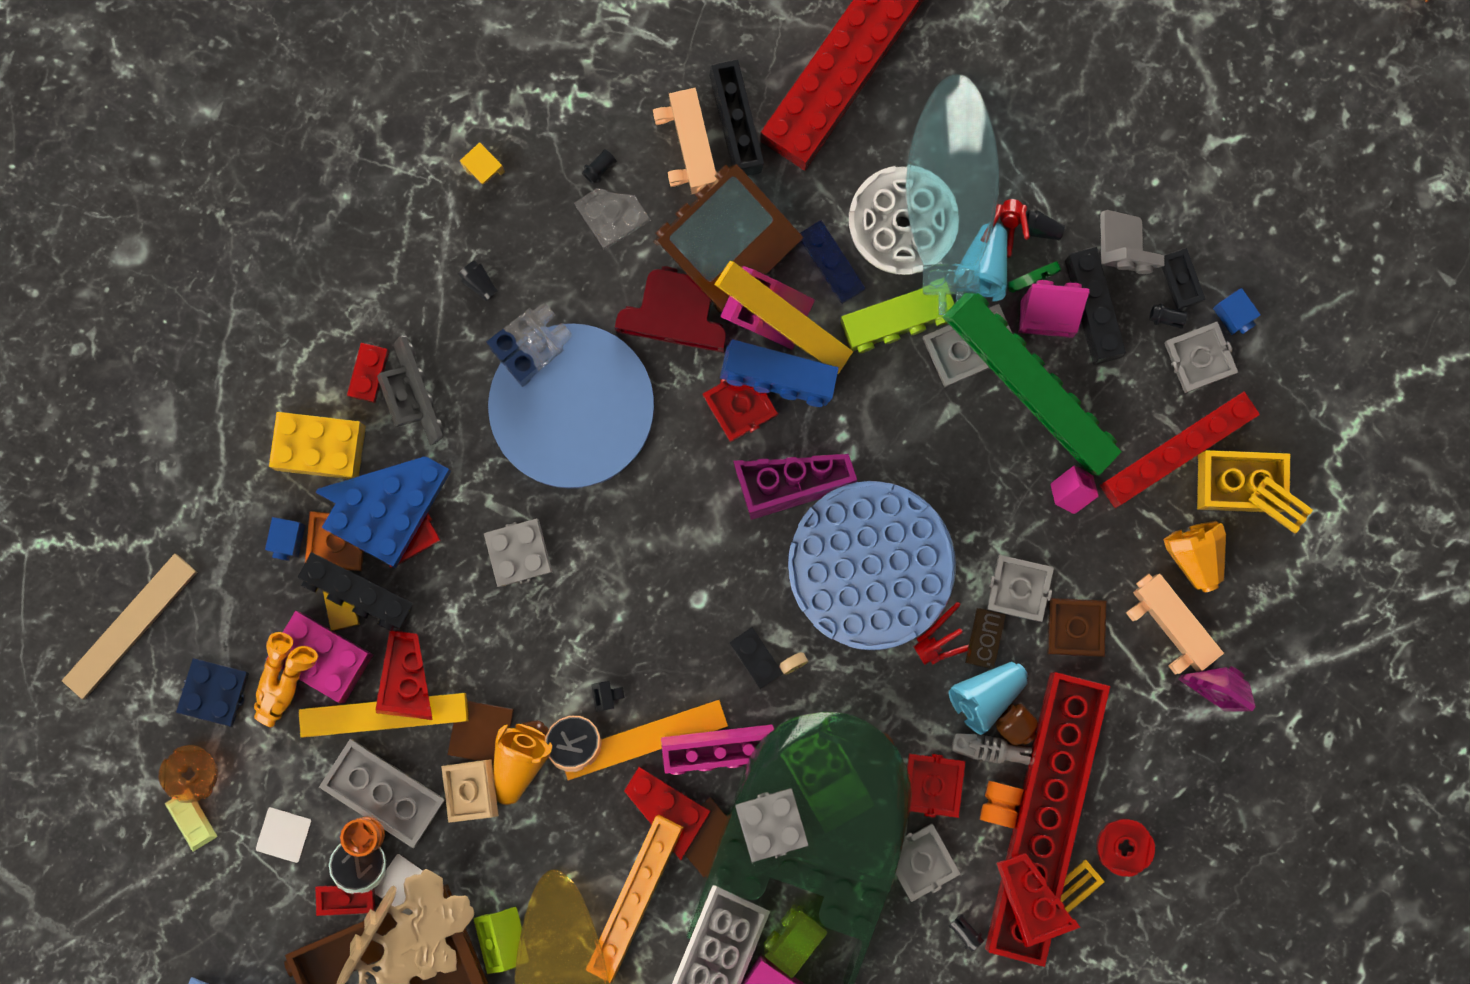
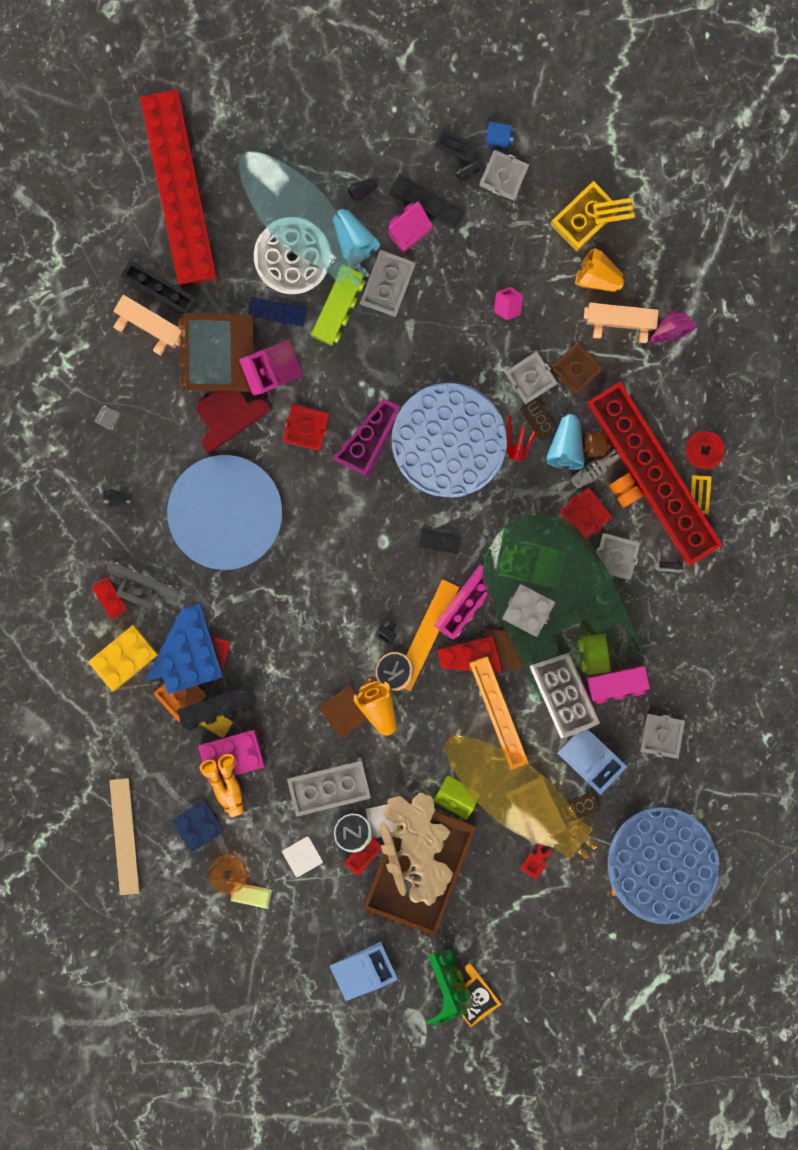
camera: 50 degrees left, 5 degrees up
blue brick [265,517,305,561] -> none
yellow tile [299,693,469,738] -> none
orange wheel [340,816,385,857] -> none
red wing [375,631,433,720] -> none
tan tile [441,759,499,823] -> none
yellow panel [460,142,505,184] -> none
light grey plate [484,518,553,587] -> none
clear hips [486,303,572,387] -> none
clear plate [574,188,650,250] -> none
black pin [582,149,617,184] -> none
yellow tile [714,261,853,374] -> none
blue brick [720,339,839,407] -> none
tan tile [779,652,809,675] -> none
green brick [942,293,1122,476] -> none
red plant [980,199,1030,258] -> none
red wing [997,853,1081,947] -> none
green tile [1007,261,1061,293] -> none
red brick [1099,392,1260,508] -> none
light grey bracket [1100,210,1164,274] -> none
none -> clear tile [94,405,121,431]

